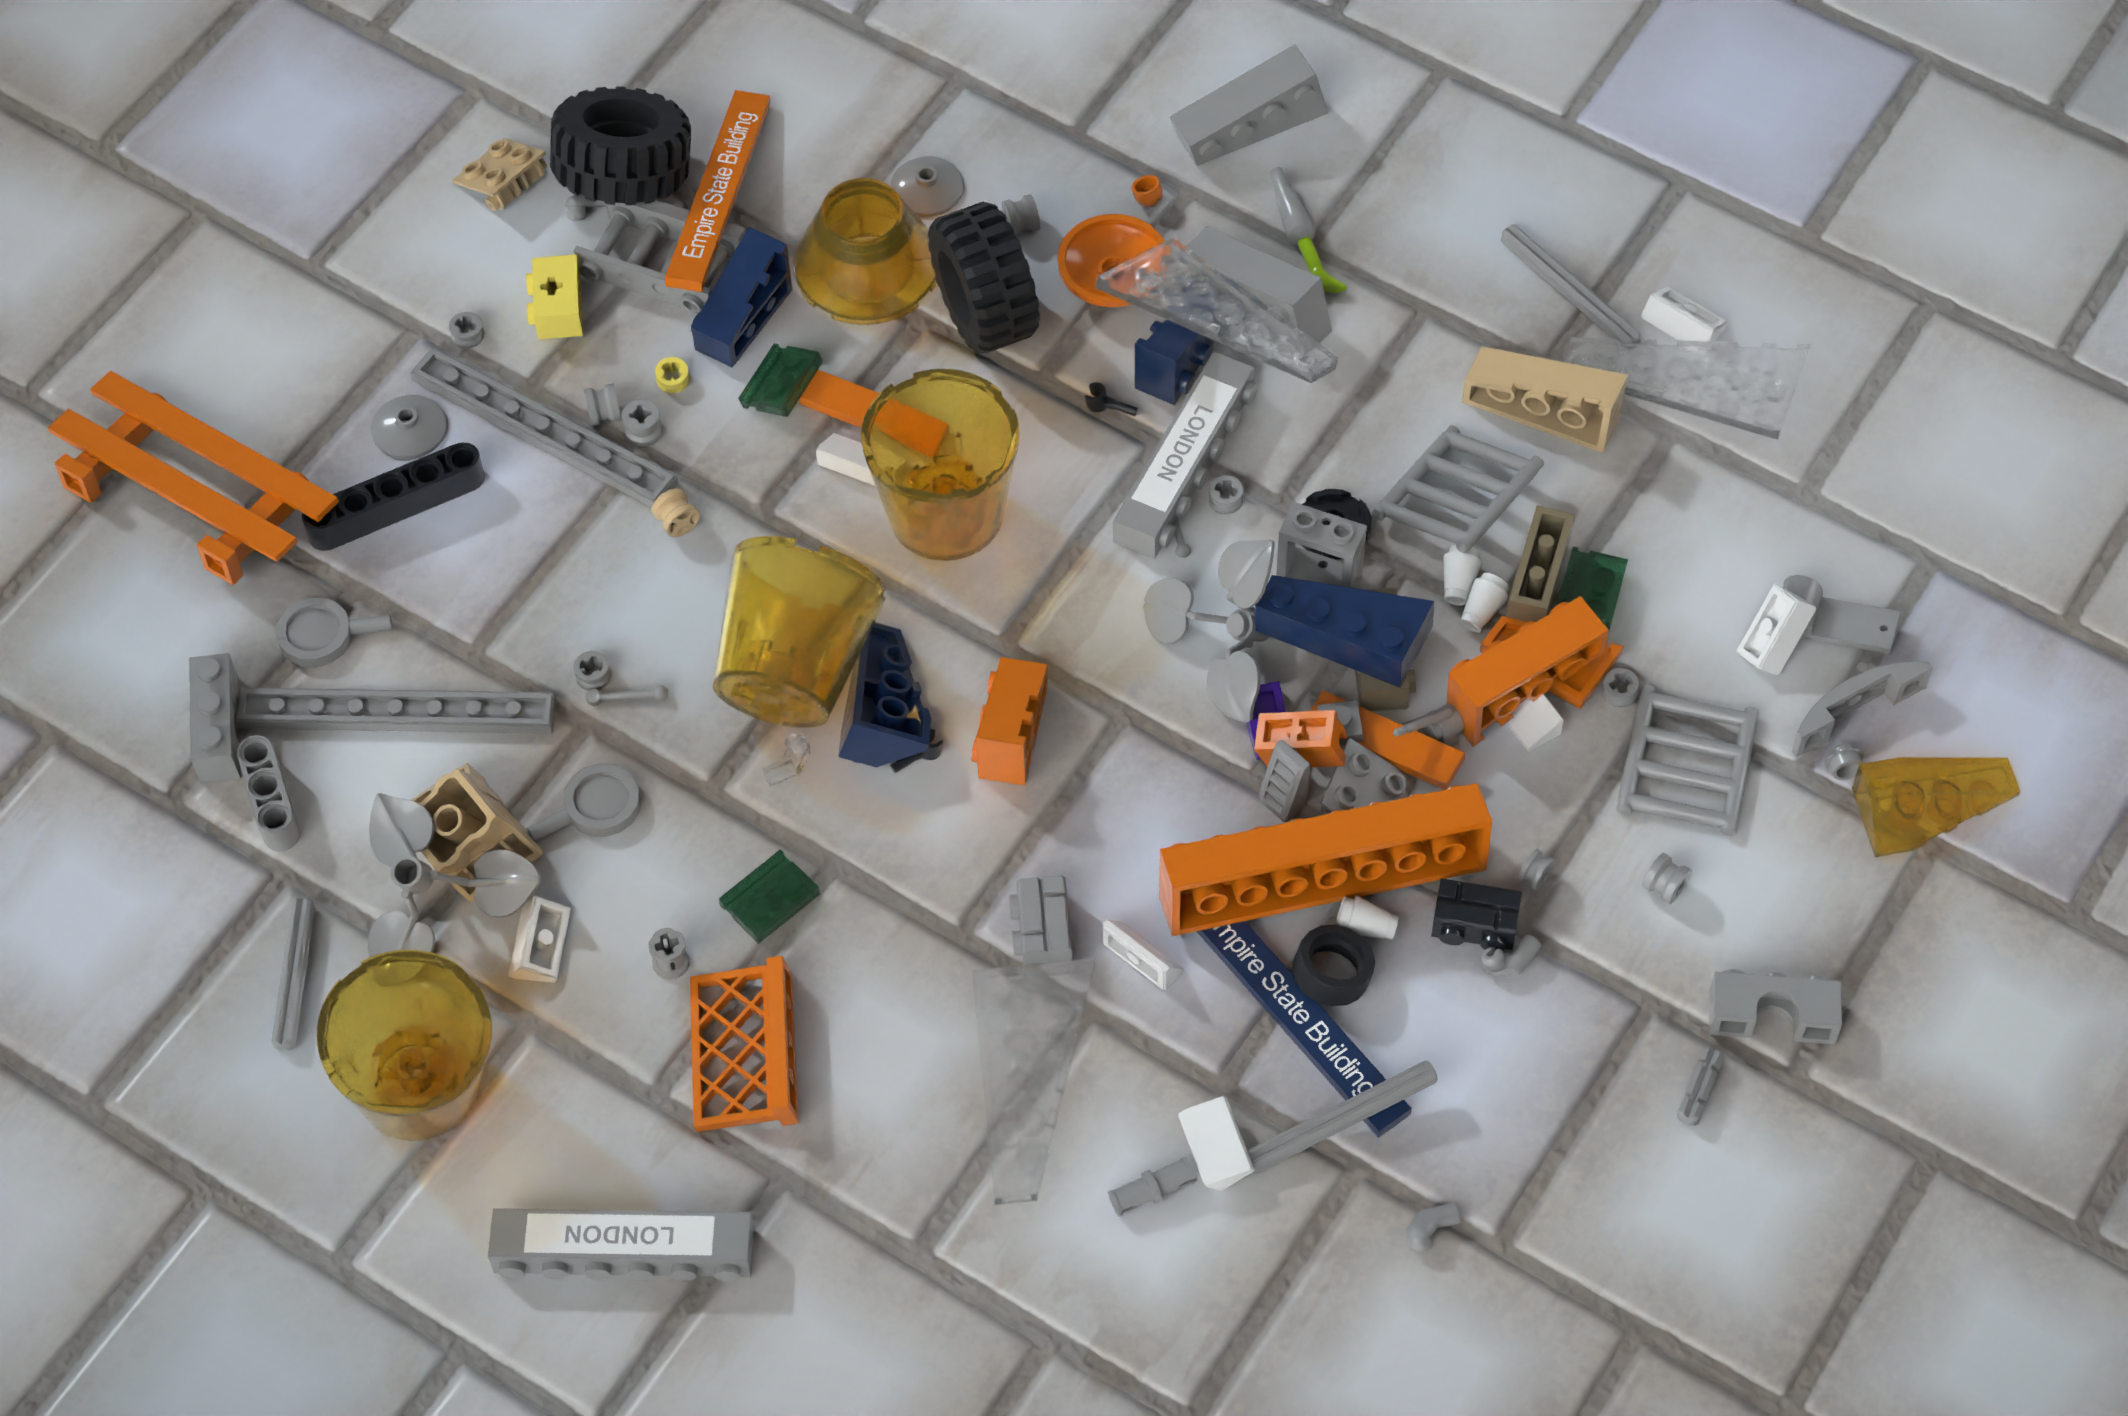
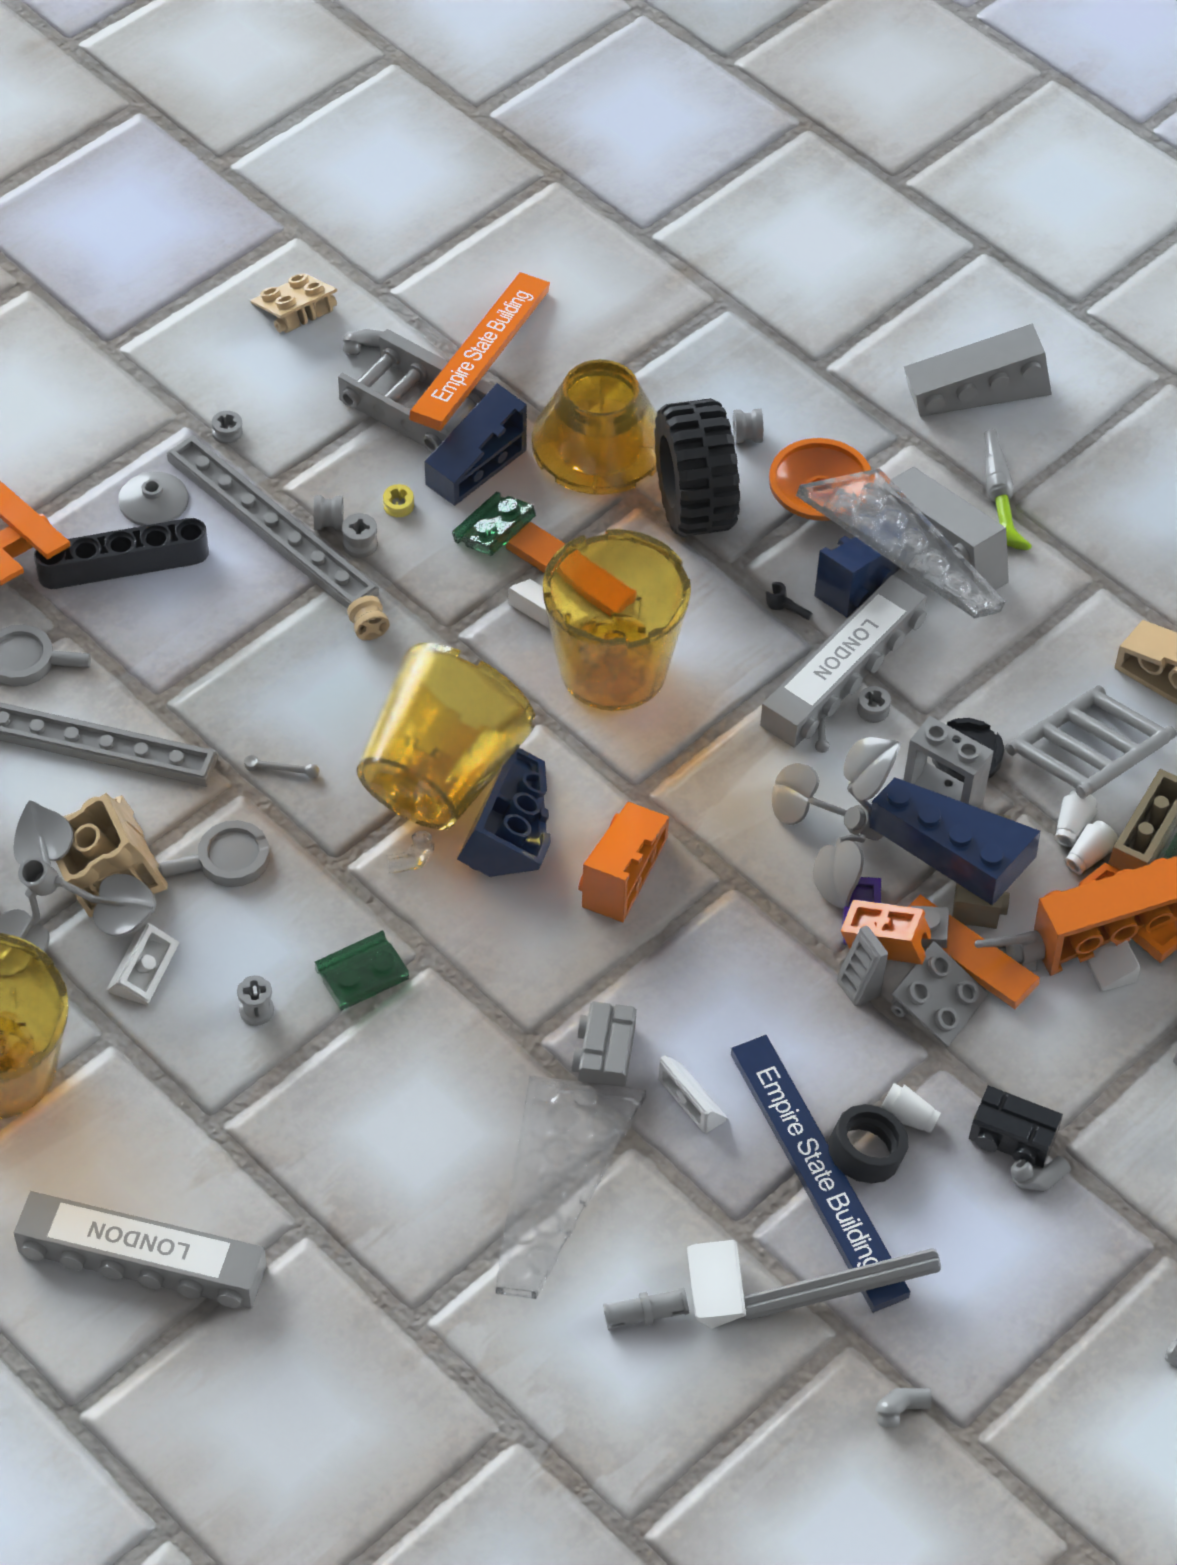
camera: 10 degrees right, 5 degrees down
light yellow brick [526,254,583,340] -> none
black tyre [550,86,691,206] -> none
light grey bush [574,651,611,691] -> none
orange fence [690,956,799,1132] -> none
black hand [890,728,943,773] -> none
light grey dish [891,157,964,217] -> none
orange hinge [1131,175,1163,207] -> none
orange brick [1159,783,1492,936] -> none
light grey bush [1518,849,1555,891] -> none

